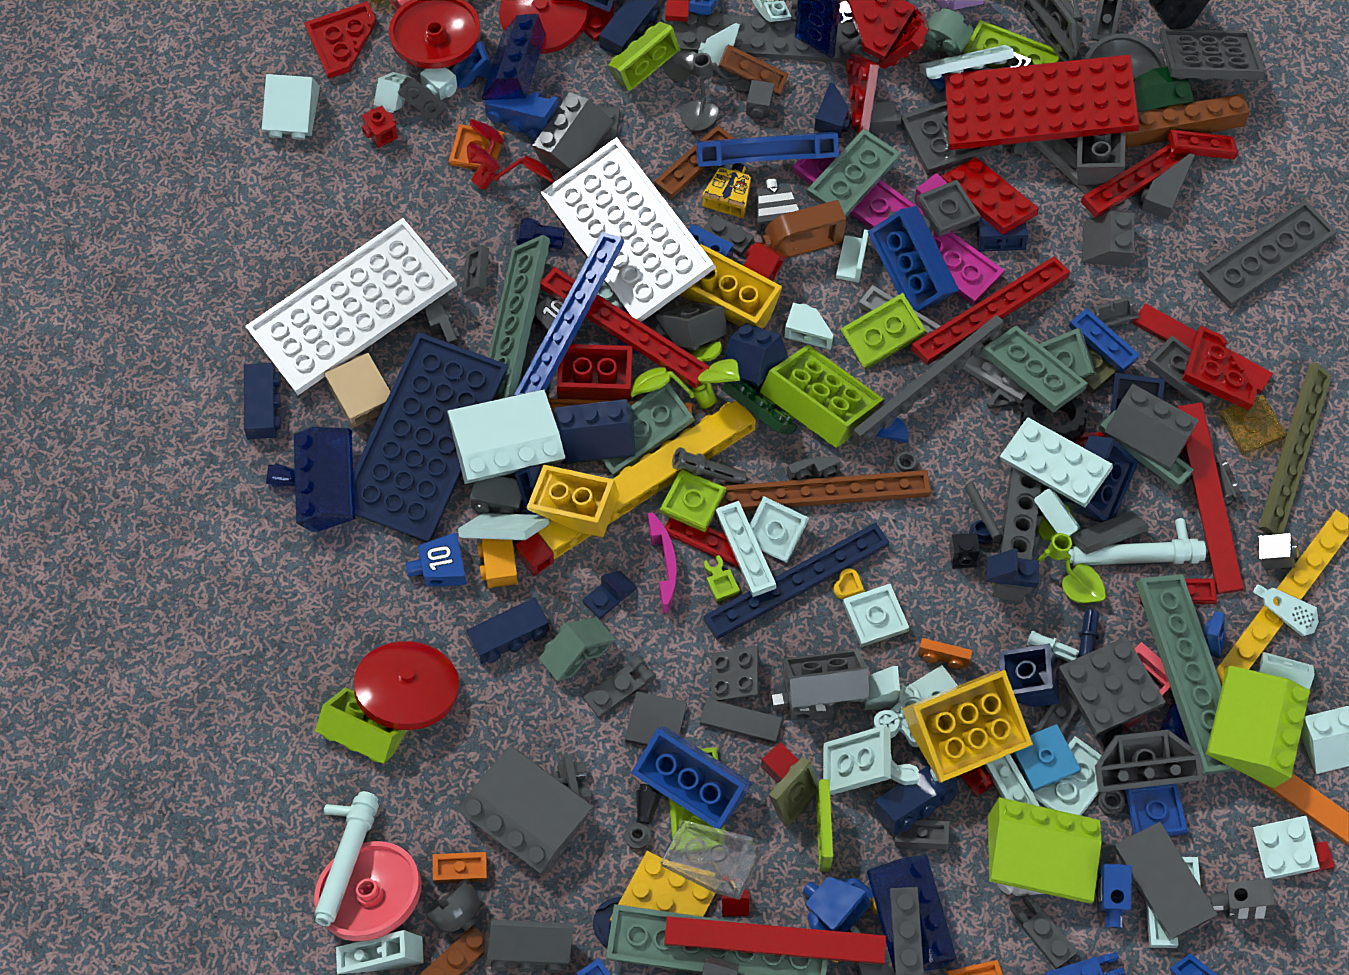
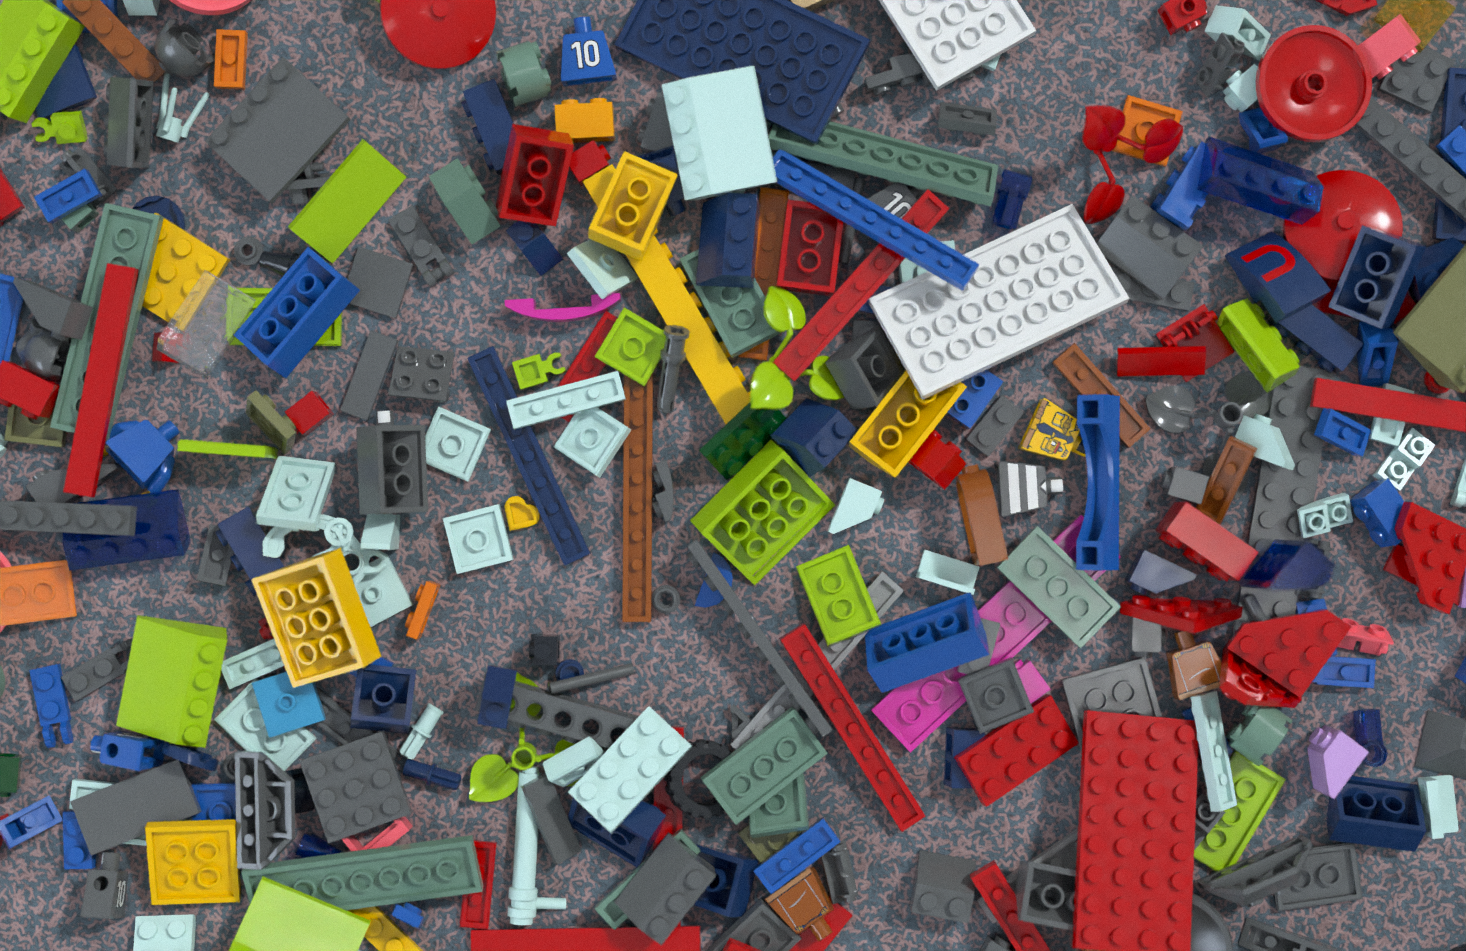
camera: 95 degrees right, 25 degrees up
light aqua tile [458,513,550,540] -> none
none -> blue plate [63,810,96,869]
none -> yellow plate [145,819,241,905]
none -> light aqua plant [156,72,209,143]
none -> dark blue tile [160,741,219,771]
none -> lime tile [288,139,406,264]
none -> light aqua tile [425,407,491,482]
none -> sand green brick [496,41,551,107]
none -> red brick [496,124,574,226]
none -> light aqua plate [567,239,639,299]
none -> dark orange torso [765,867,834,942]
none -> red tile [1117,346,1206,376]
none -> brick [1155,502,1259,582]
none -> red hinge [1156,304,1234,382]
none -> torso [1166,630,1221,700]
none -> dark blue slope [1225,231,1331,323]

